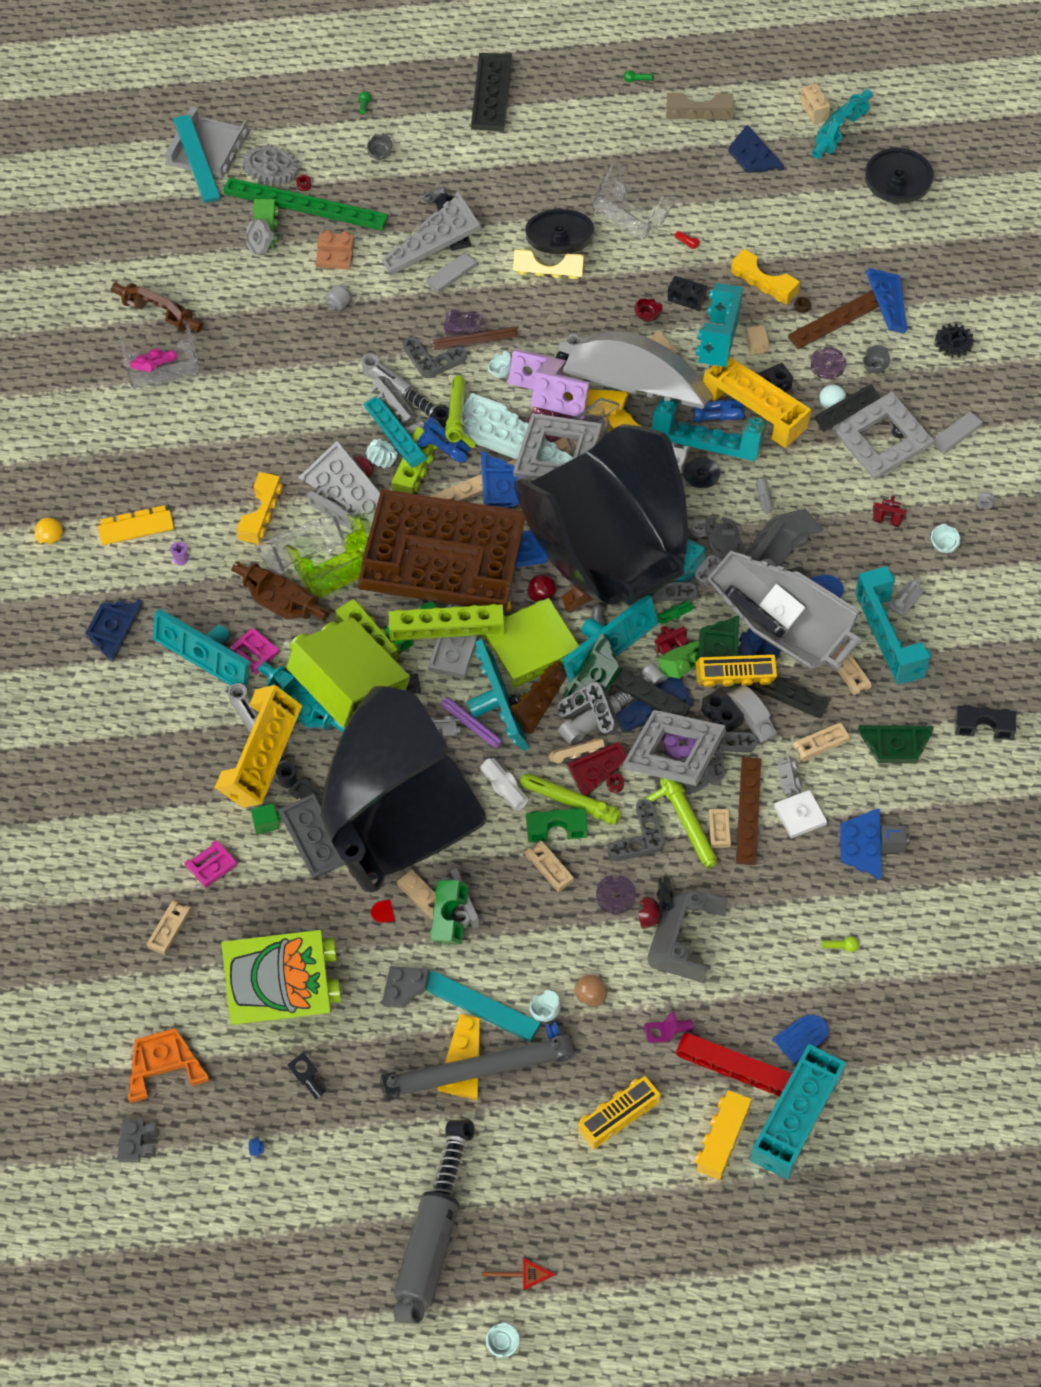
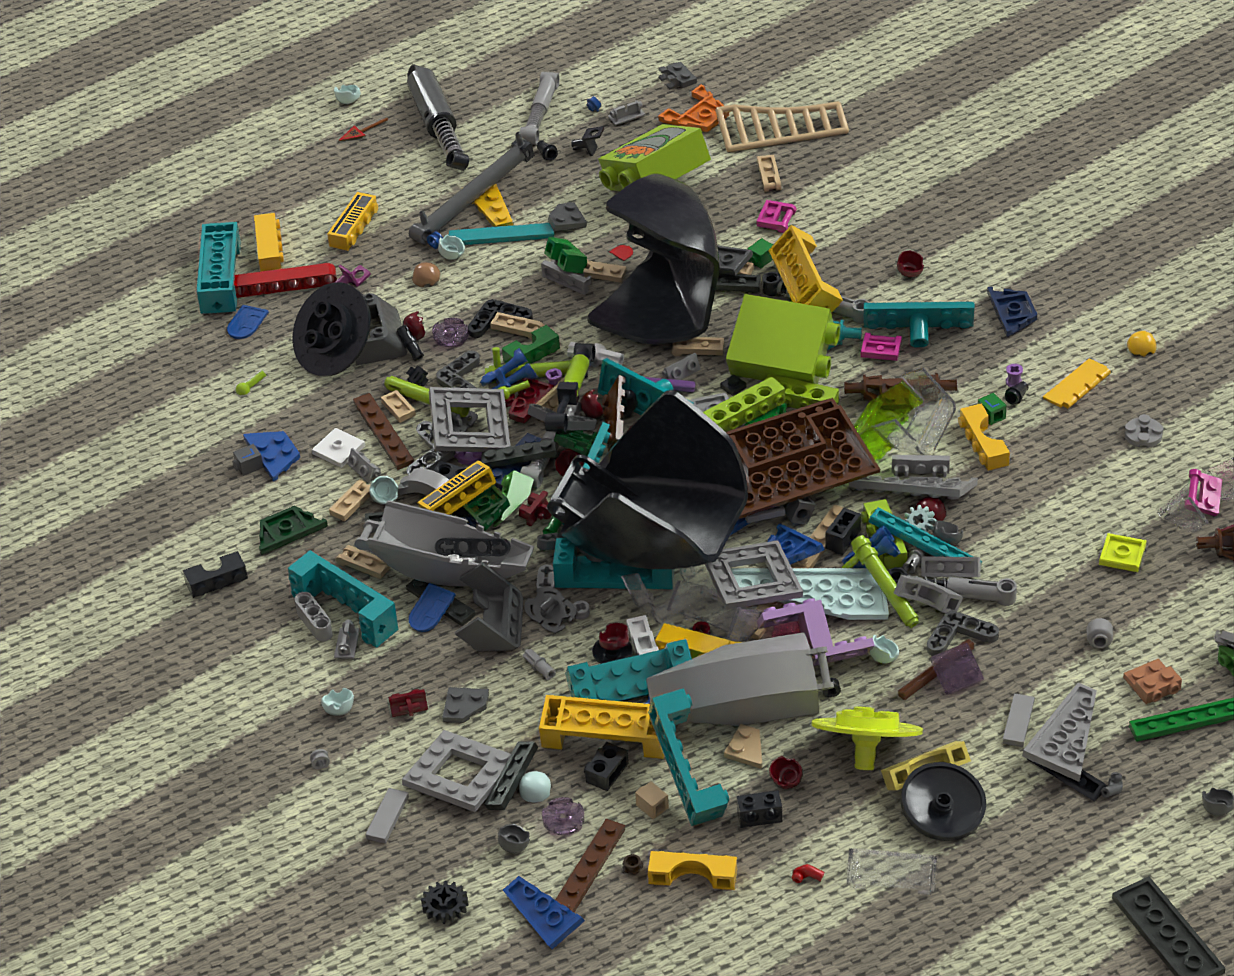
camera: 150 degrees right, 15 degrees down
none -> black piece [292,282,371,377]
none -> light grey beam [295,592,333,642]
none -> light aqua hair [370,476,399,505]
none -> black gear [406,365,429,387]
none -> dark grey plate [442,687,489,723]
none -> black beam [468,299,533,338]
none -> blue piece [480,348,538,389]
none -> lime bar [498,380,530,399]
none -> light grey piece [520,72,560,145]
none -> black cone [537,140,558,161]
none -> black piece [545,343,596,432]
none -> medium lavender bush [546,368,562,386]
none -> dark red hair [580,389,603,419]
none -> dark red hair [599,622,629,651]
none -> light grey hinge [608,100,645,126]
none -> tan bar [715,101,849,152]
none -> neon yellow piece [811,706,923,770]
none -> black brick [825,508,861,555]
none -> light grey arch [894,575,963,613]
none -> dark red hair [897,250,924,278]
none -> dark grey hair [933,521,963,545]
none -> green brick [978,393,1007,426]
none -> black cone [1005,381,1029,405]
none -> neon yellow plate [1099,533,1147,572]
none -> light grey plate [1125,414,1164,448]

